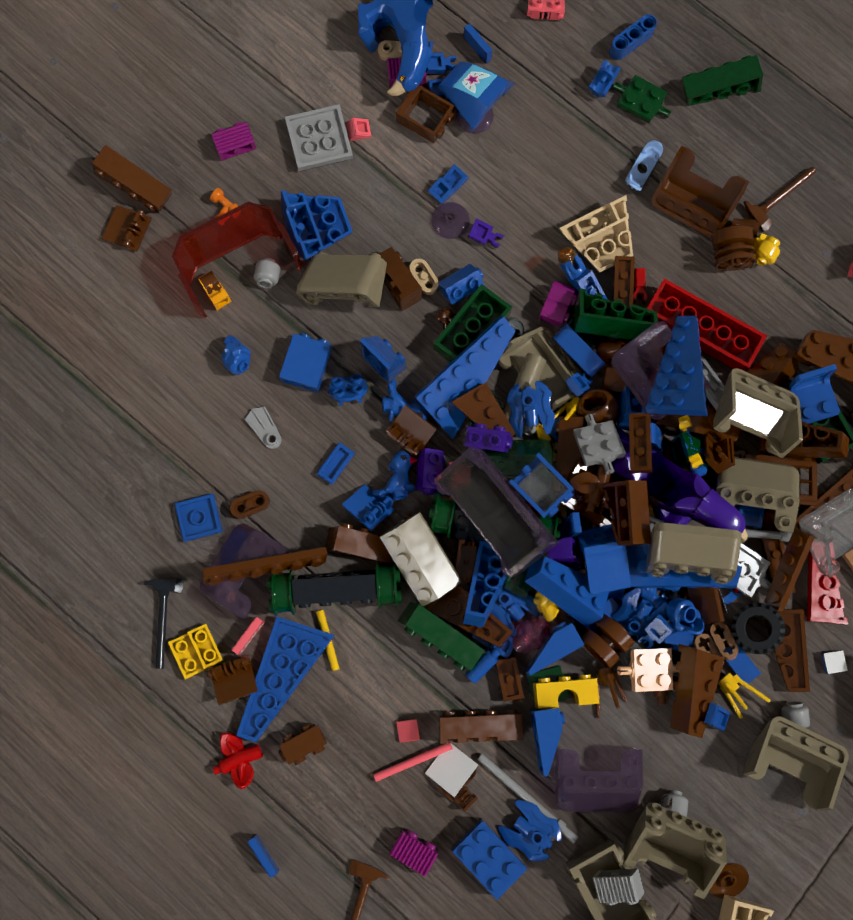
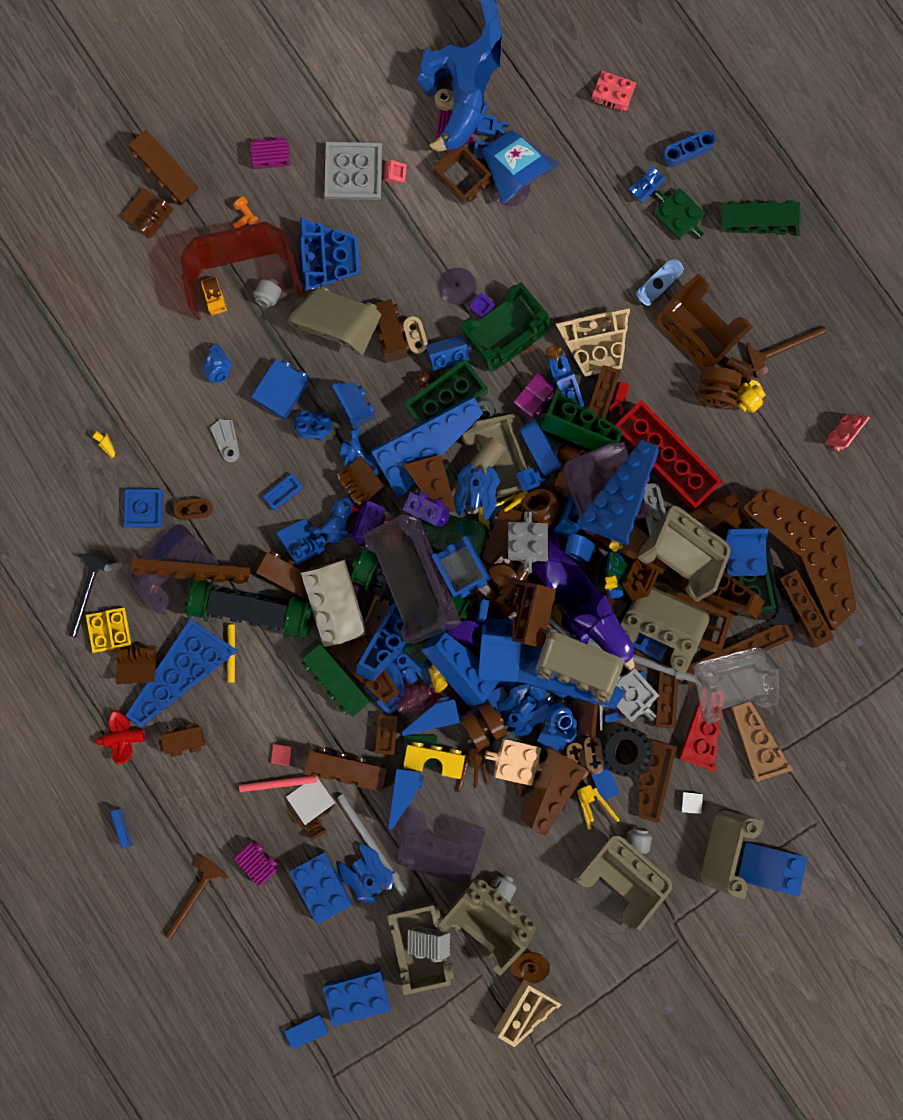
camera: 20 degrees right, 5 degrees up
coral tile [232,617,265,655] -> none
blue slope [428,164,469,204] -> none
blue tile [463,24,492,64] -> none
blue cylinder [465,647,501,684] -> none
reddish brown plate [629,412,652,474] -> none
blue plate [638,614,675,649] -> none
blue tile [704,702,730,731] -> none
reddish brown plate [764,528,815,611] -> none
none -> yellow bar [92,431,116,459]
none -> dark green windscreen [460,282,551,372]

